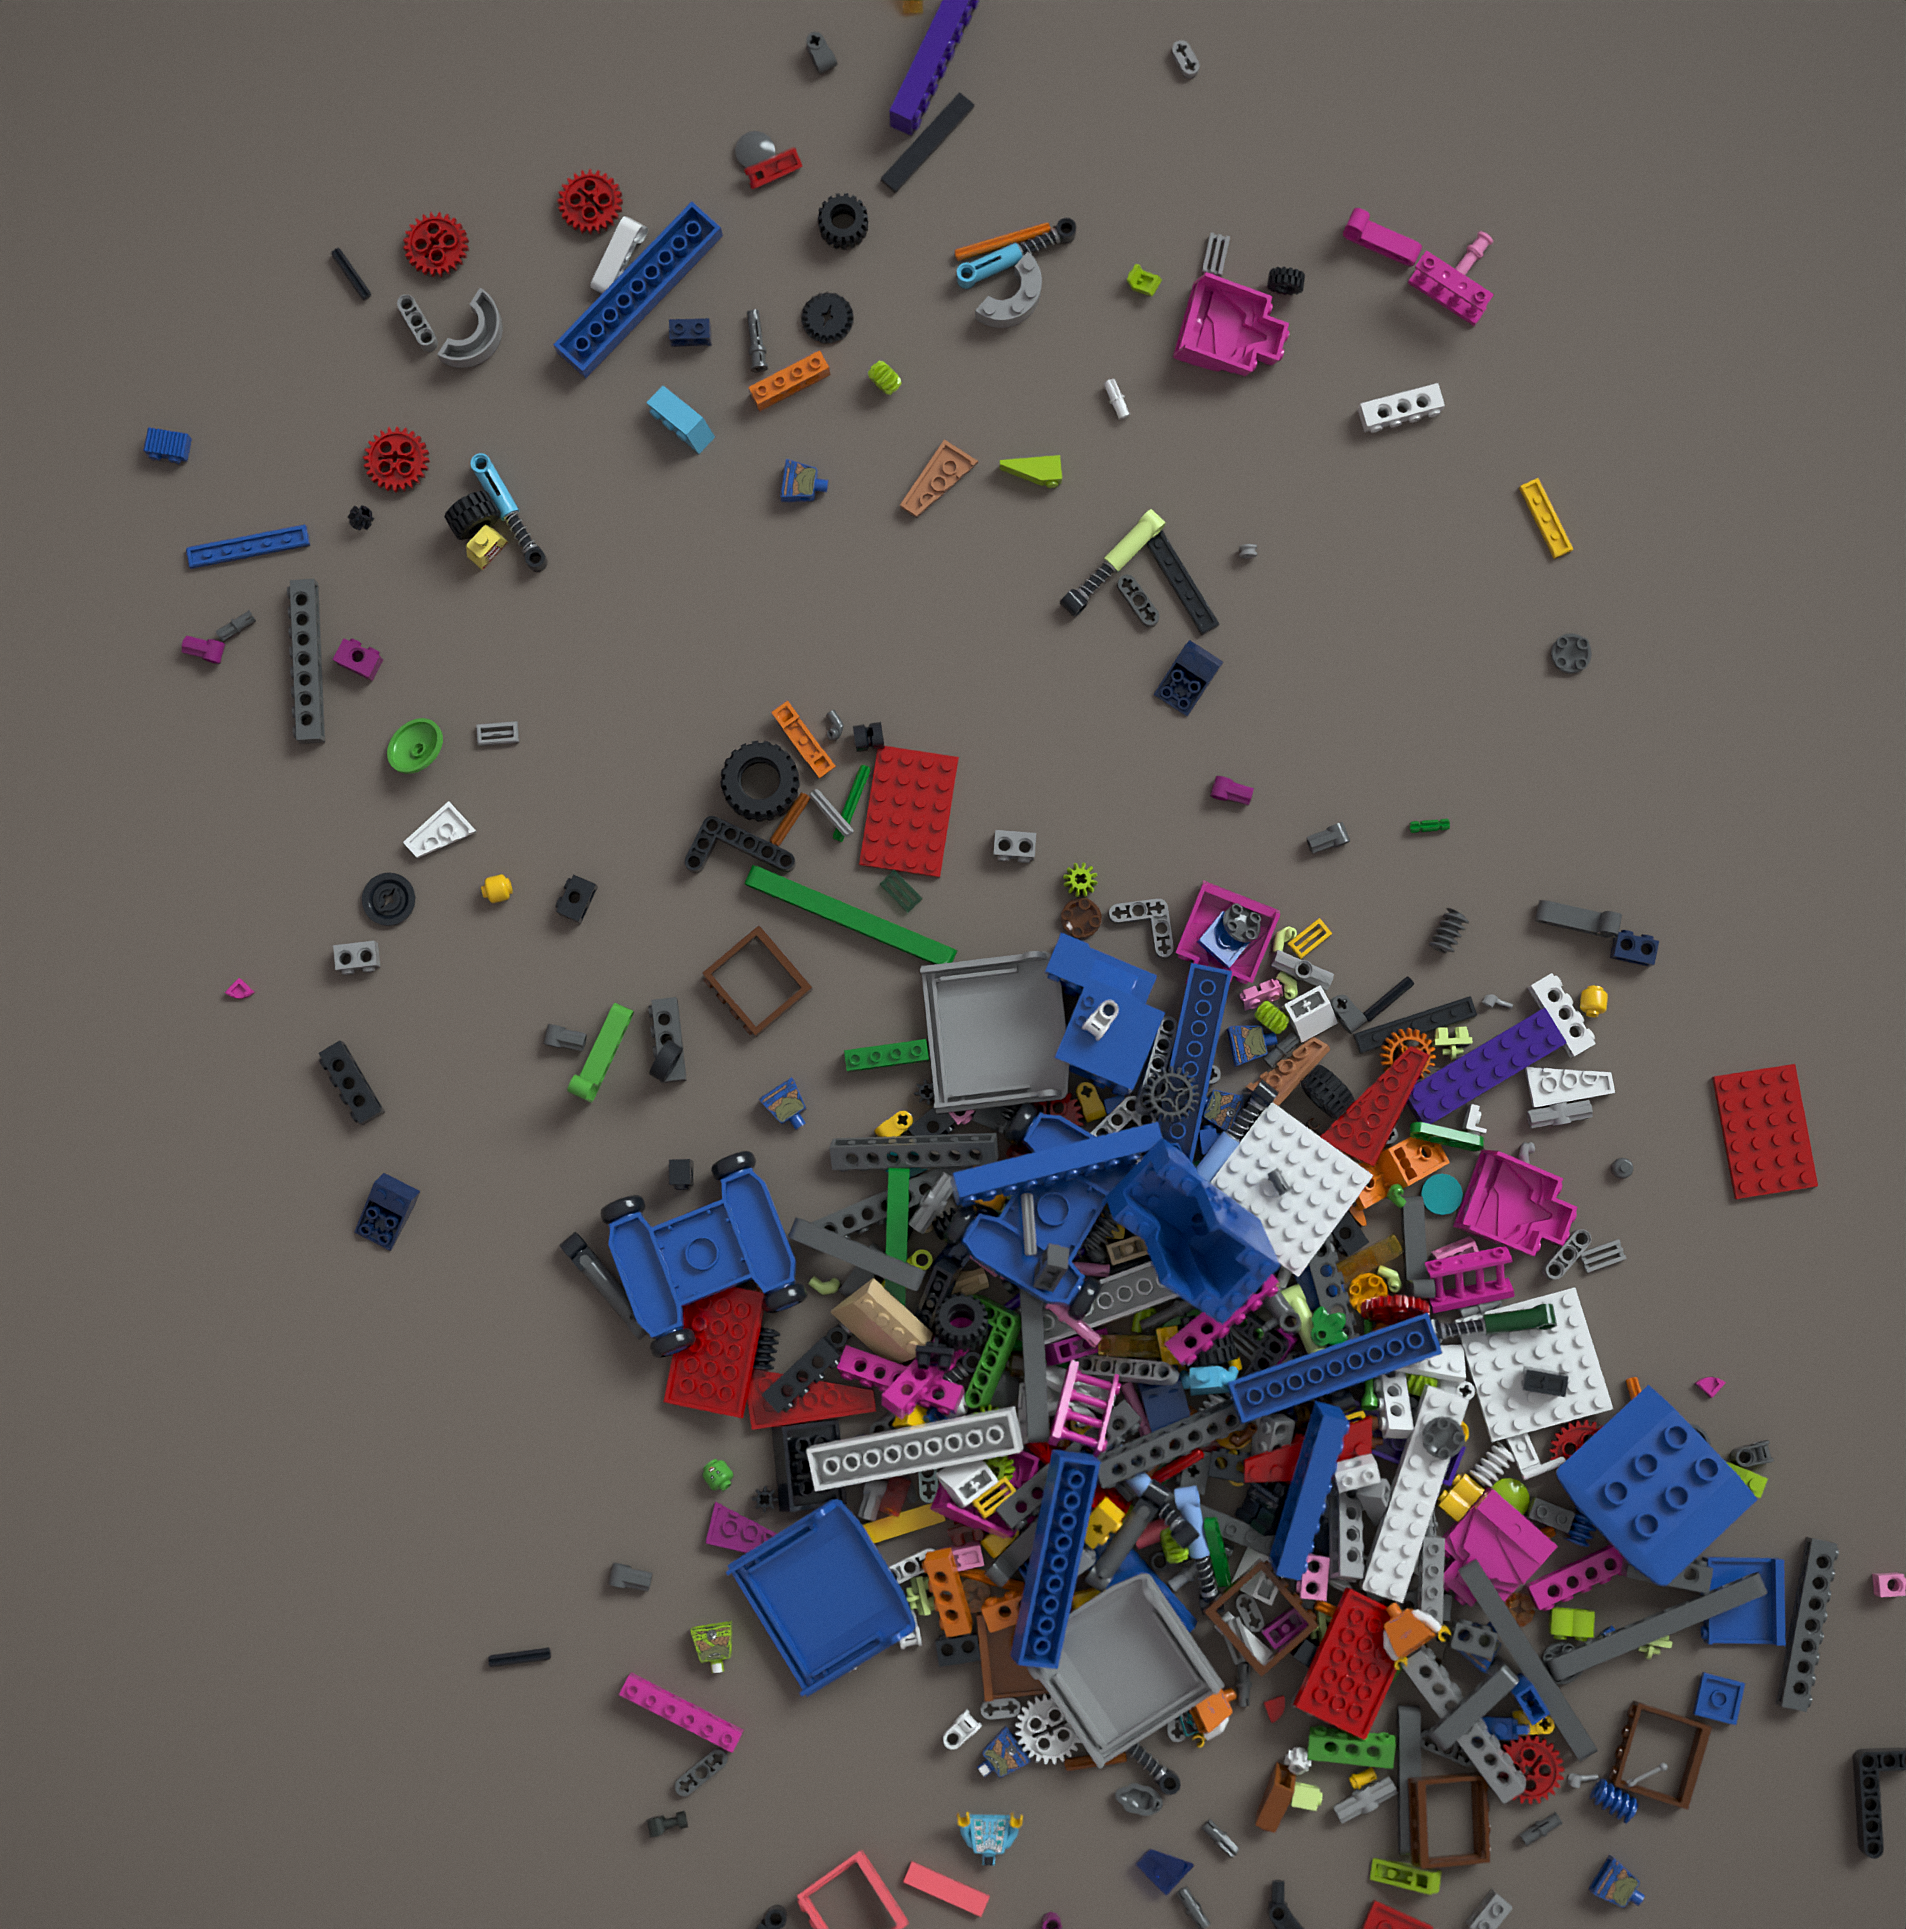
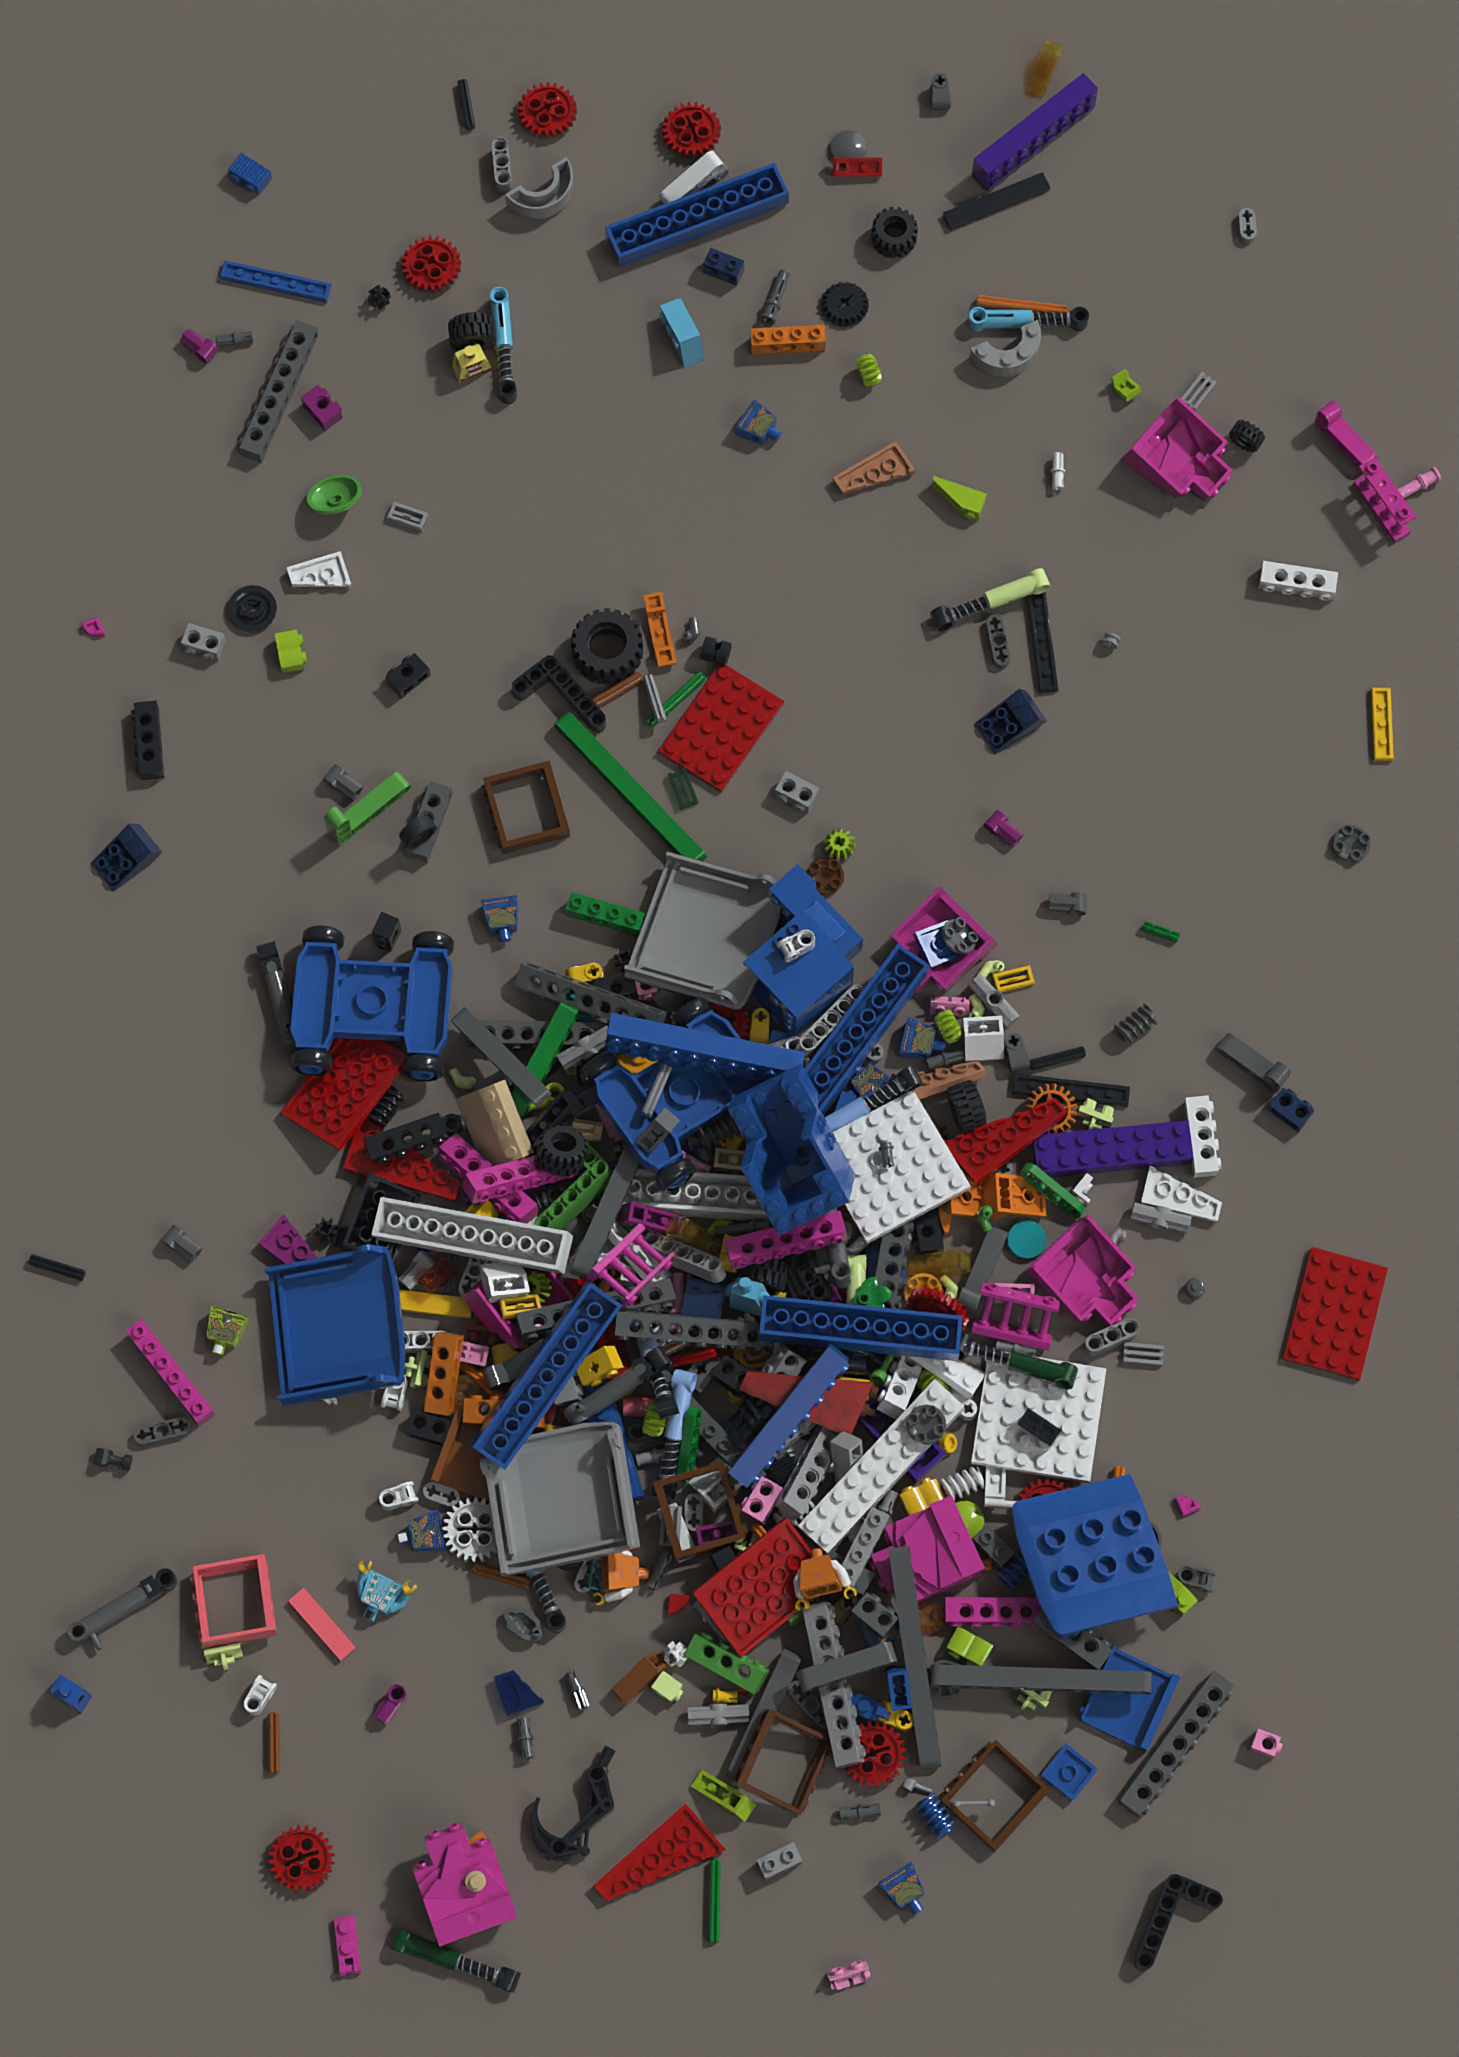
camera: 25 degrees right, 10 degrees down
yellow head [481,874,513,903] -> none
bright green head [702,1459,734,1491] -> none
black hips [915,1336,955,1372] -> none
bright pink pin [1045,1304,1102,1348] -> none
light grey beam [1108,899,1174,958] -> none
dark grey gear [1143,1066,1200,1123] -> none
white brick [1333,1454,1381,1493] -> none
light grey hand [1482,994,1513,1009] -> none
yellow head [1580,985,1608,1017] -> none
none -> lime brick [275,629,307,673]

